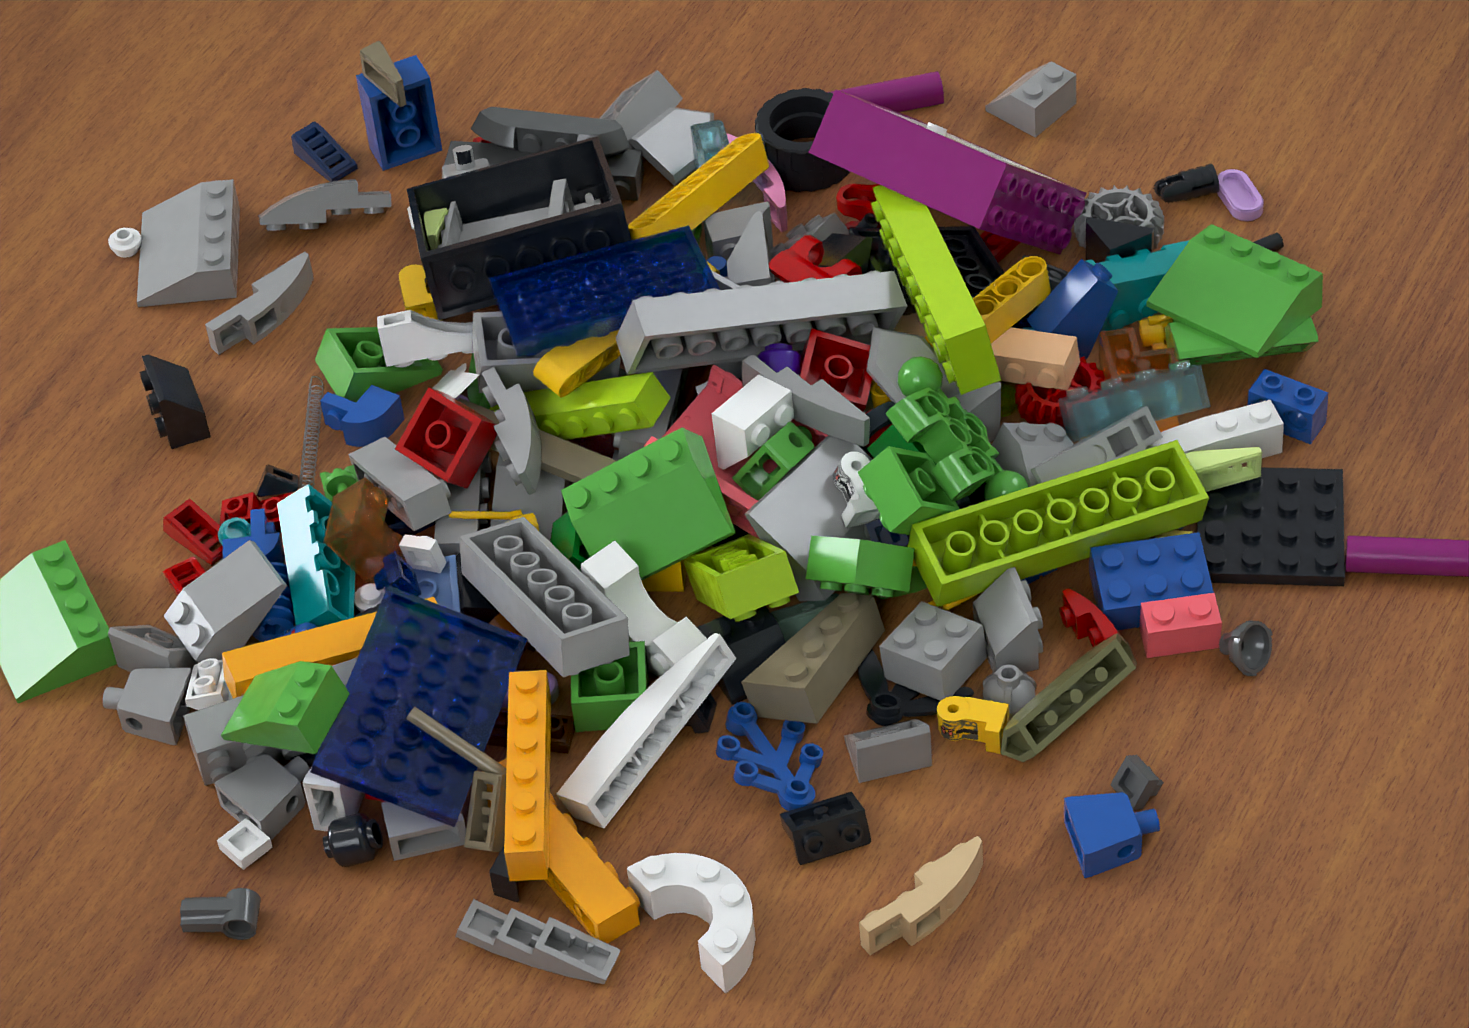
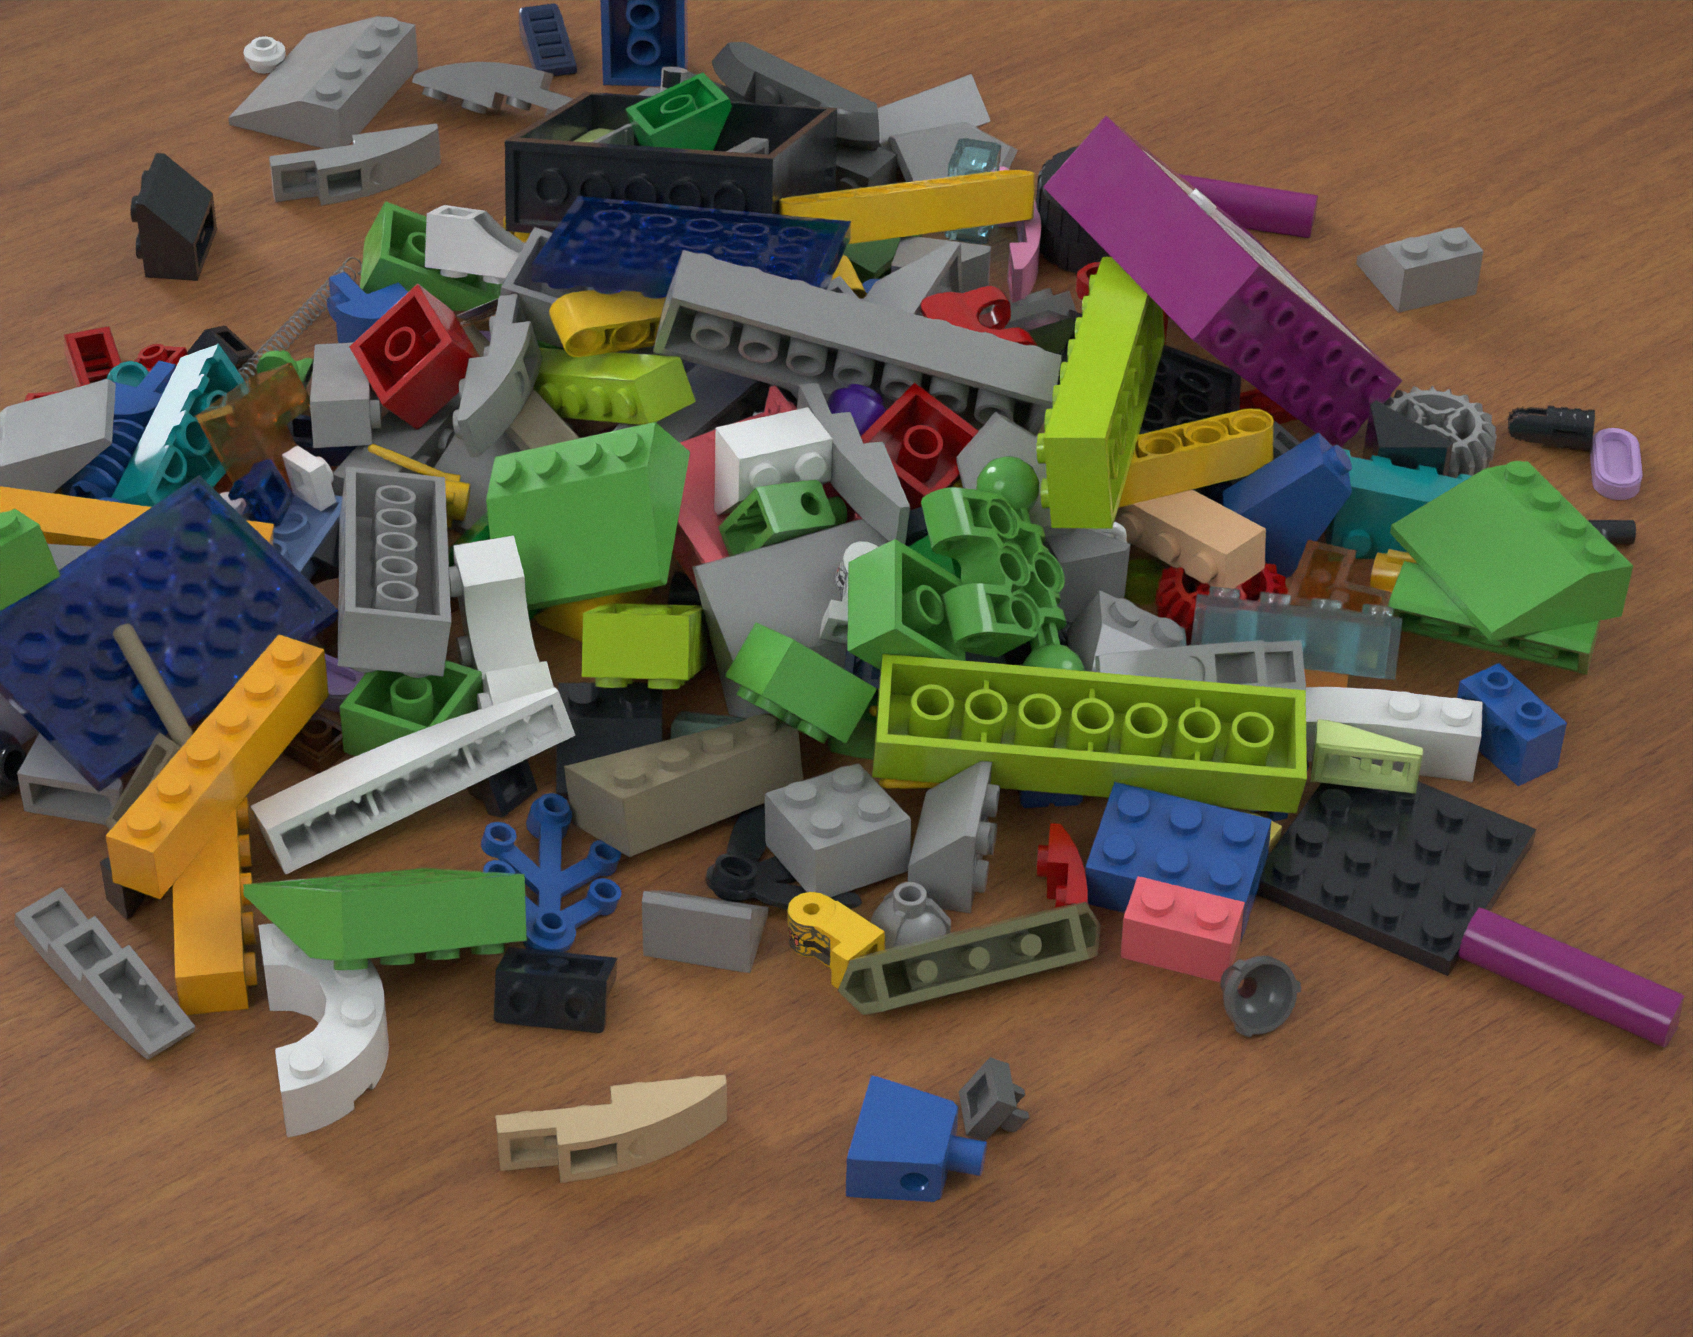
camera: 20 degrees right, 5 degrees down
none -> bright green slope [243,868,527,970]
none -> green slope [625,72,732,151]

